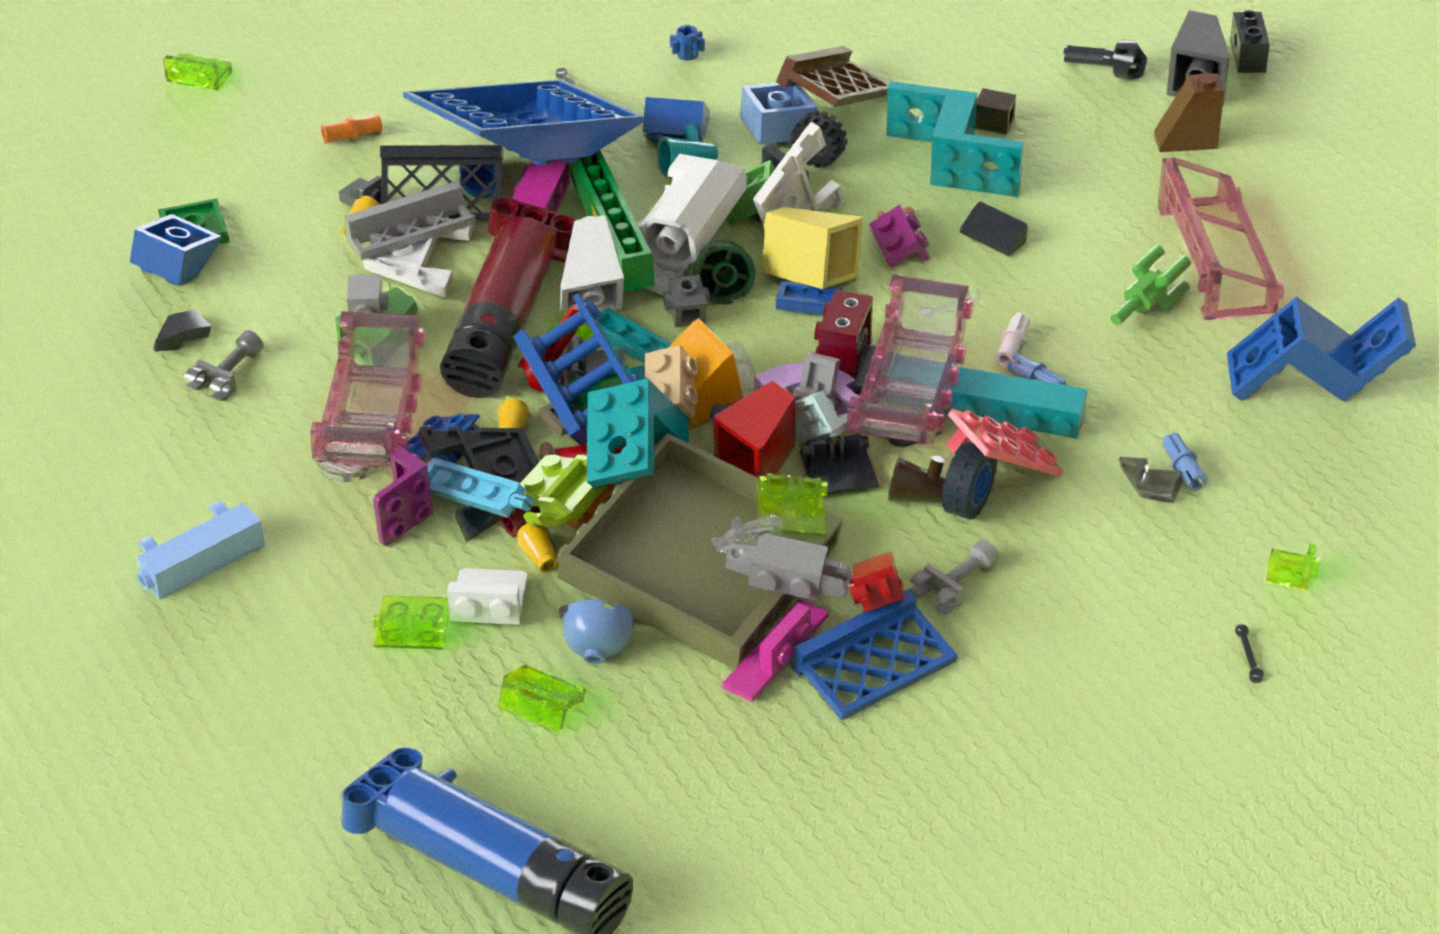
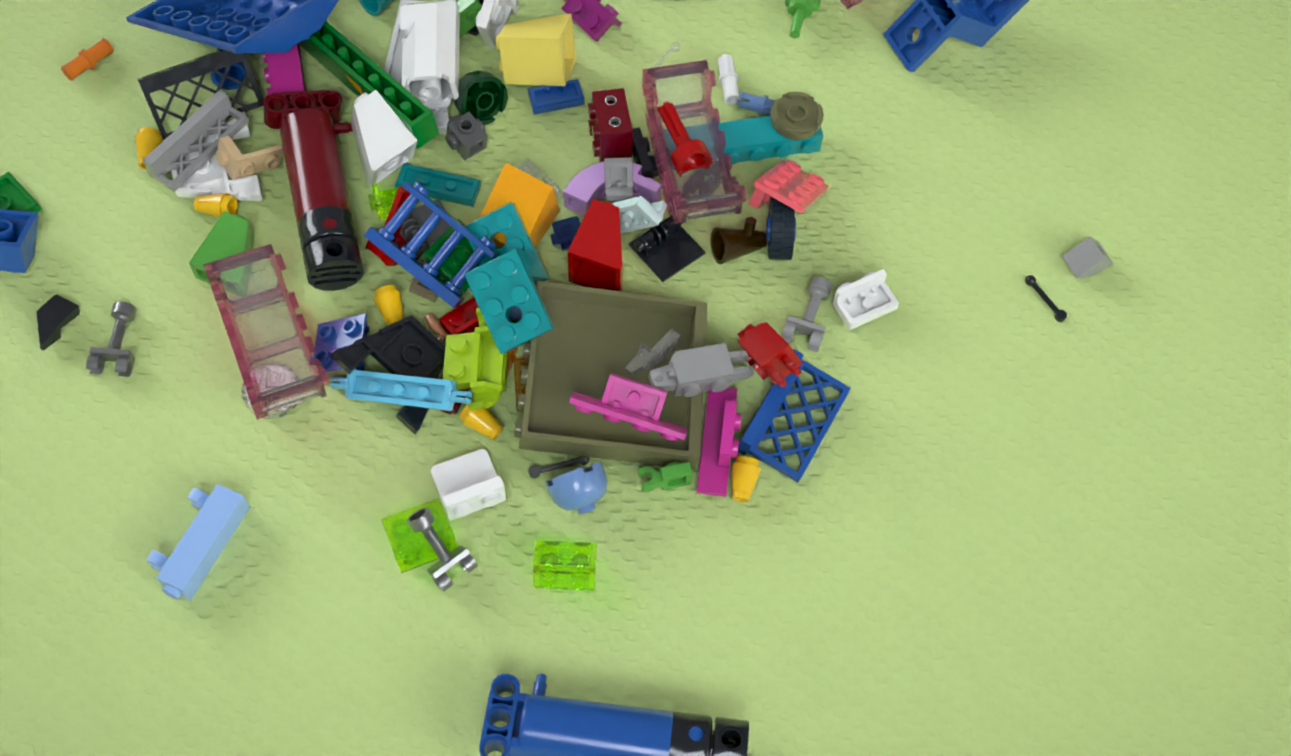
camera: 30 degrees left, 20 degrees up
dark grey bracket [339,175,381,207] -> none
light grey brick [347,274,388,324] -> none
magenta bracket [373,446,433,546] -> none
tan bracket [645,345,698,417] -> none
clear neon green hinge [756,473,828,536] -> none
clear smoke slope [1119,456,1183,503] -> none
medium blue axle [1163,432,1208,491] -> none
clear neon green bracket [1266,543,1321,591] -> none
none -> yellow cone [194,193,238,218]
none -> tan bracket [215,136,283,180]
none -> flat silver bar [407,507,478,592]
none -> dark pink bracket [569,373,687,441]
none -> bright green plate [638,461,693,492]
none -> red piece [658,101,713,177]
none -> yellow cone [731,456,761,502]
none -> olive tile [770,92,824,140]
none -> white bracket [832,269,899,330]
none -> light grey brick [1062,236,1113,278]

